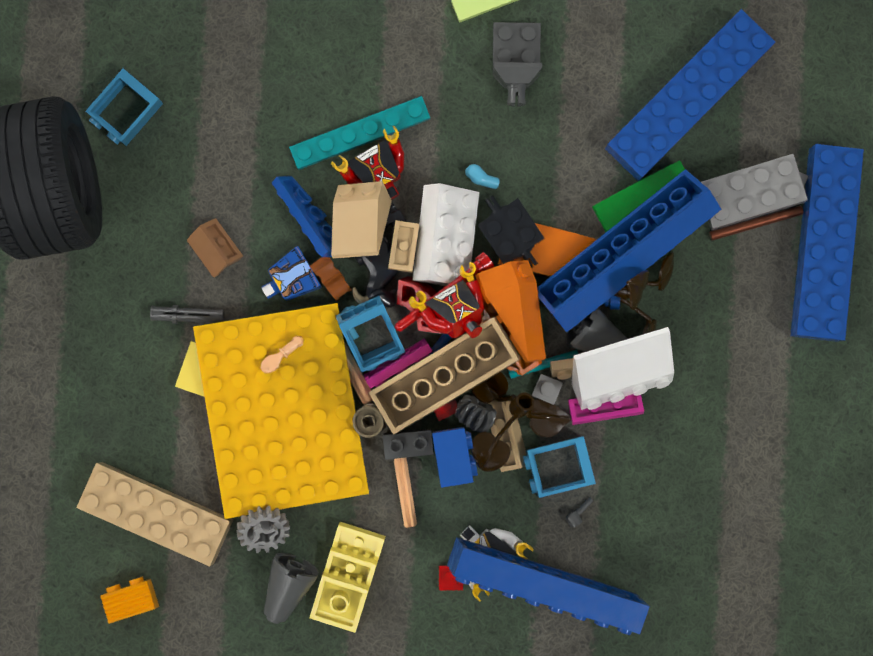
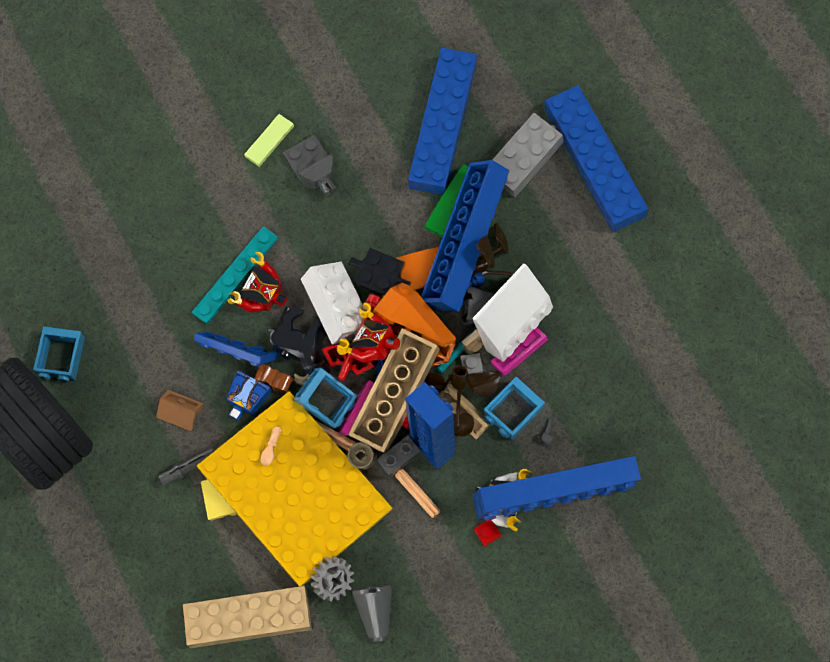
camera: 30 degrees left, 15 degrees down
light yellow slope [310,522,386,633] -> none
tan slope [331,181,392,258] -> none
tan plate [388,220,419,273] -> none
medium azure arm [465,164,499,189] -> none
copper bar [709,205,803,241] -> none

